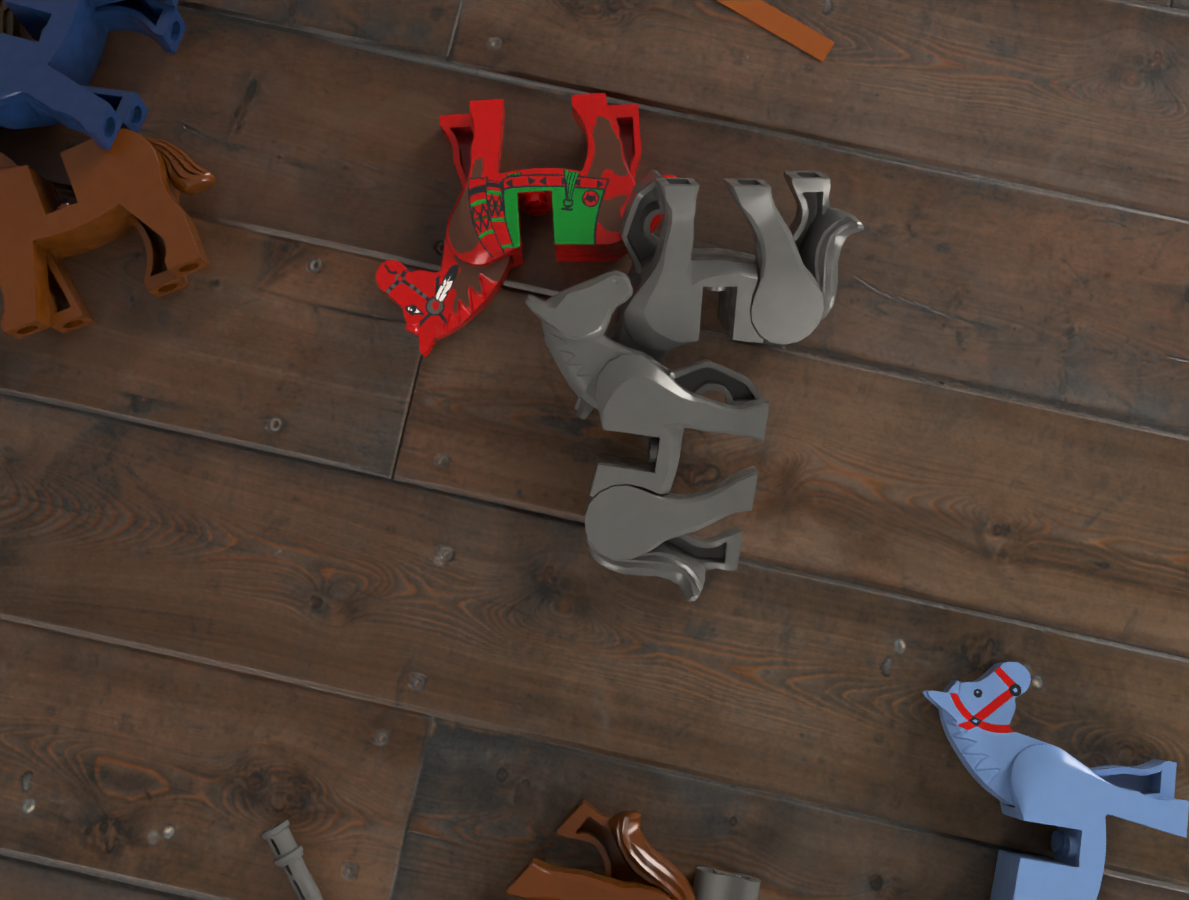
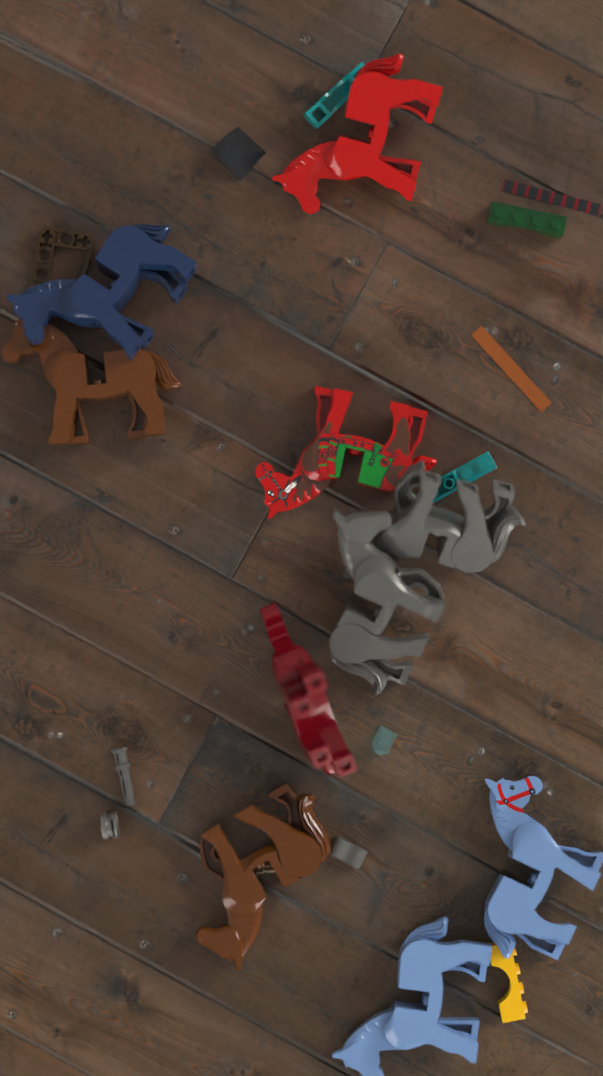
camera: 15 degrees right, 5 degrees up
none -> dark red animal [259,602,357,778]
none -> clear light blue bracket [370,725,398,756]
none -> teal slope [432,451,498,504]

